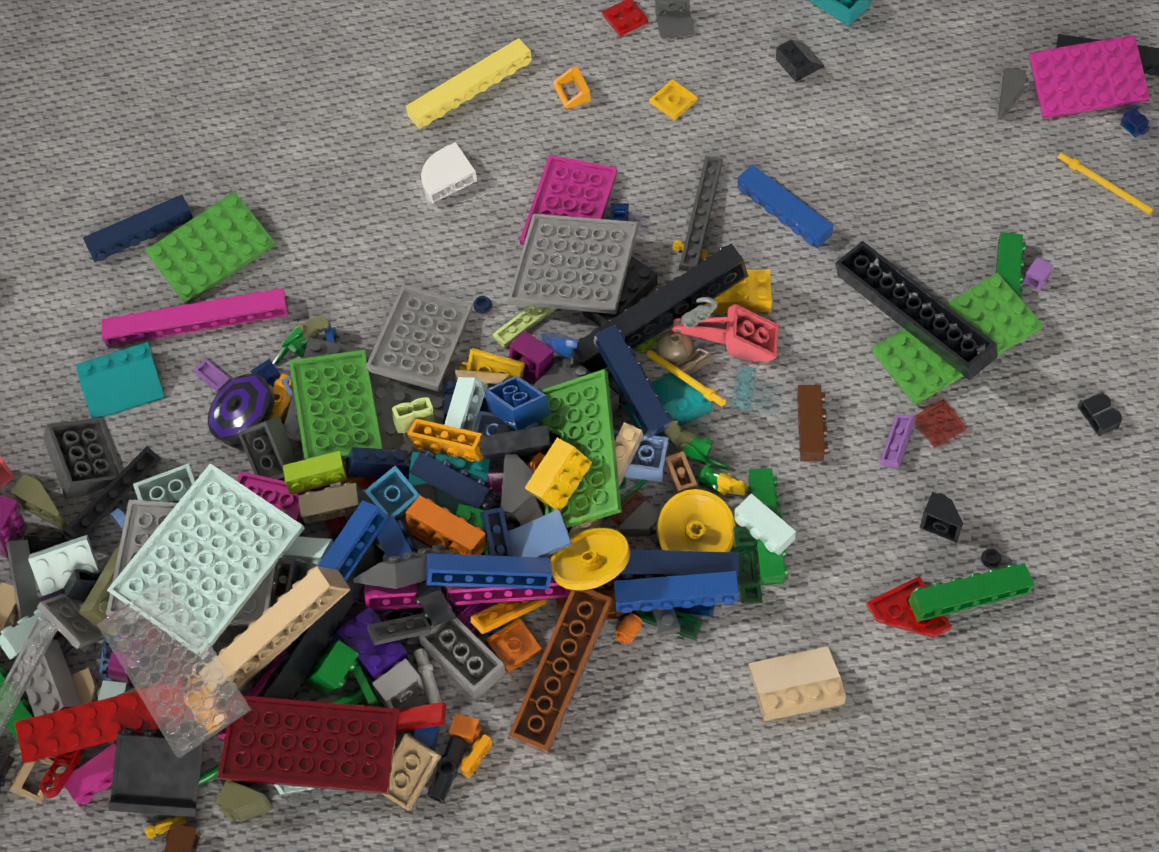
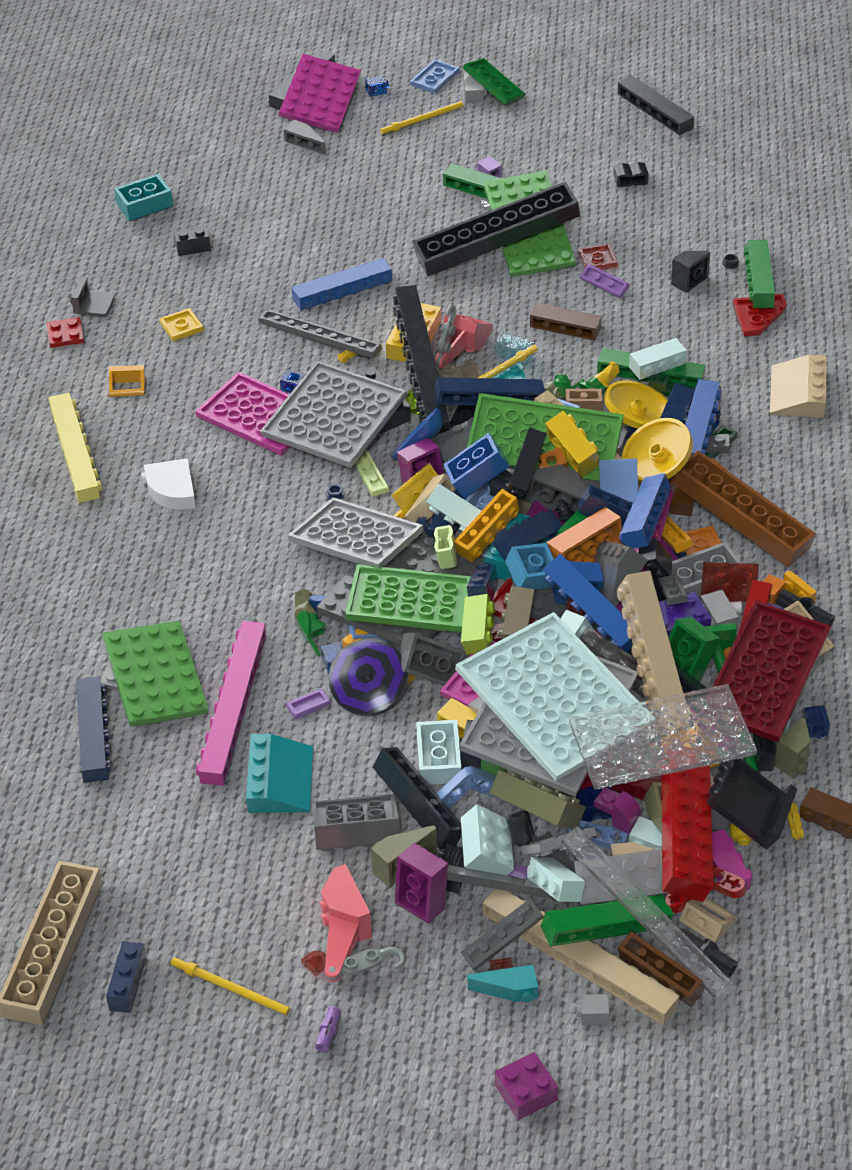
camera: 75 degrees left, 15 degrees down
none -> clear red plate [700,562,759,602]
none -> clear blue brick [803,705,830,739]

